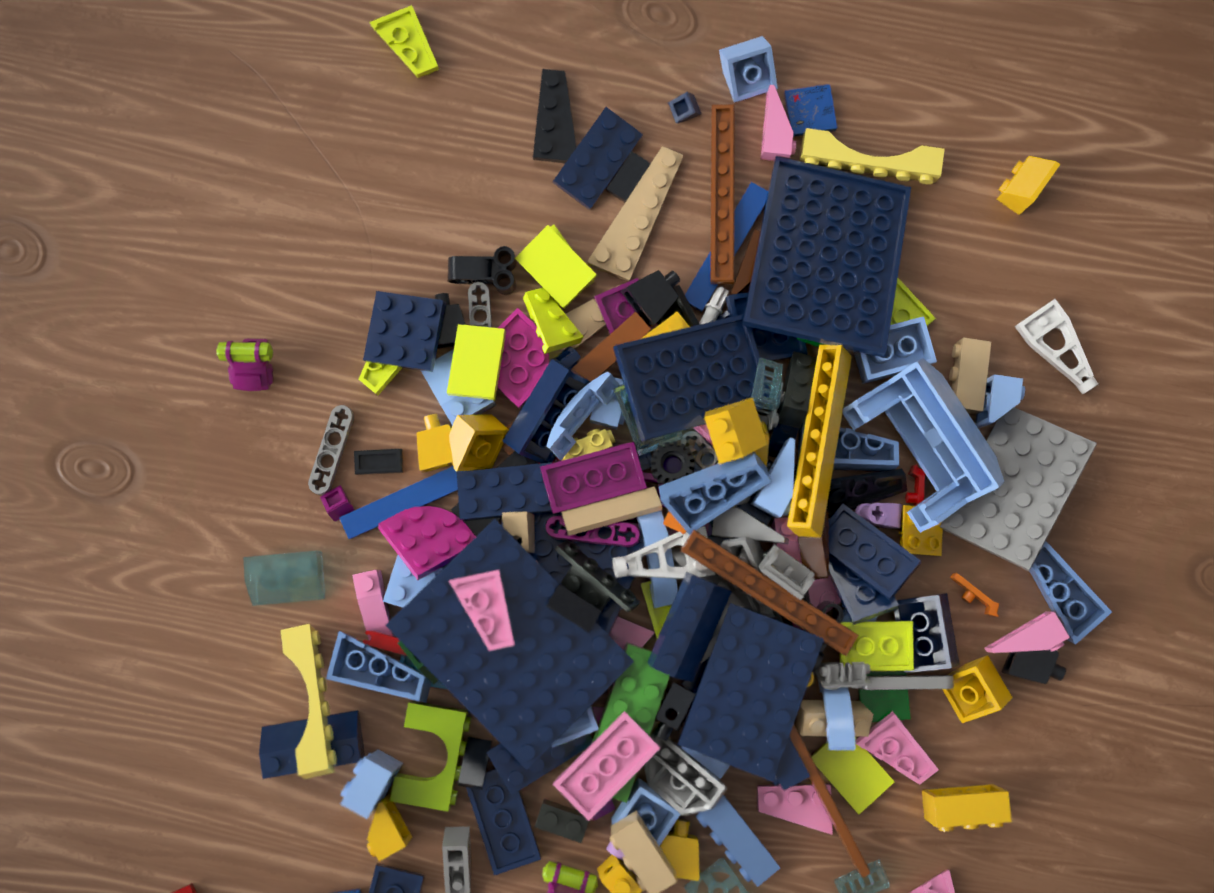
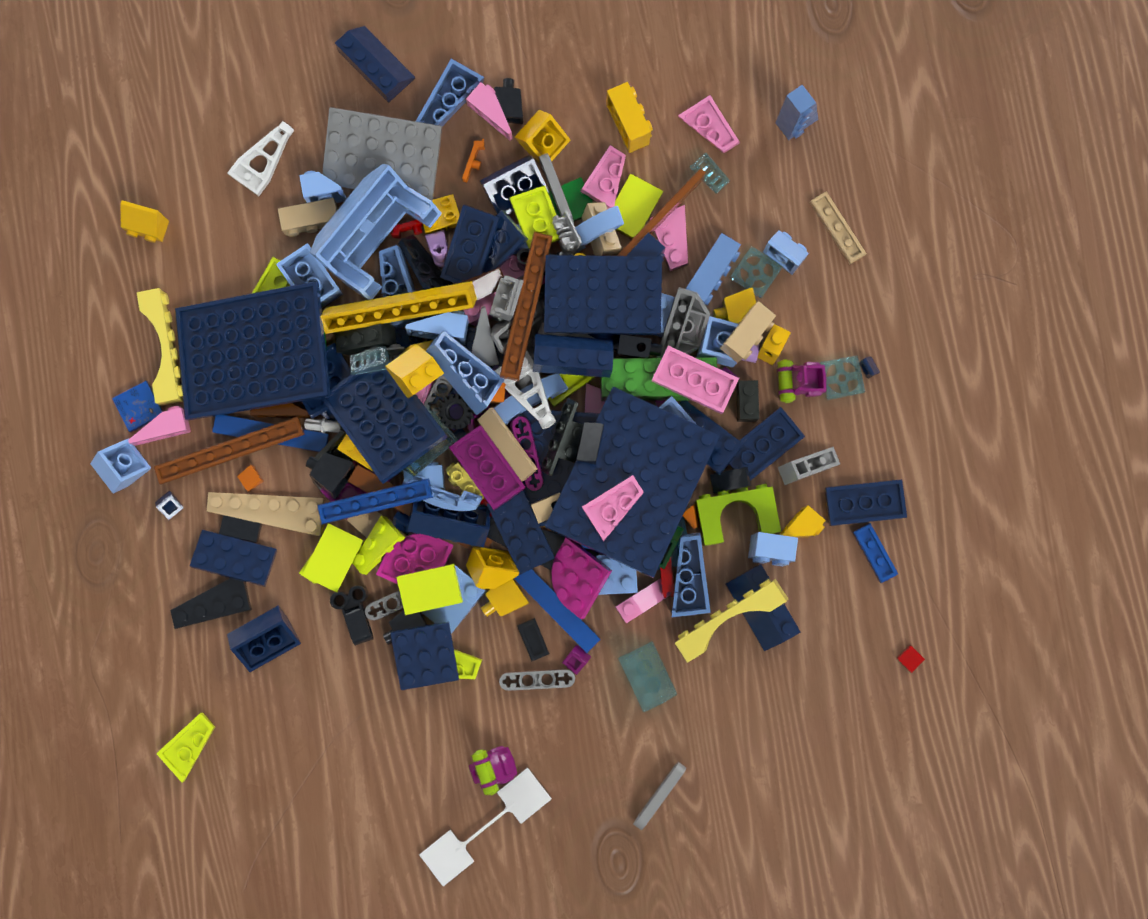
camera: 105 degrees left, 0 degrees up
none -> dark blue slope [227,606,301,672]
none -> orange slope [237,465,264,492]
none -> blue tile [317,478,434,524]
none -> dark blue slope [335,26,415,103]
none -> white hinge [419,768,552,886]
none -> light grey beam [633,762,686,830]
none -> orange slope [683,504,699,529]

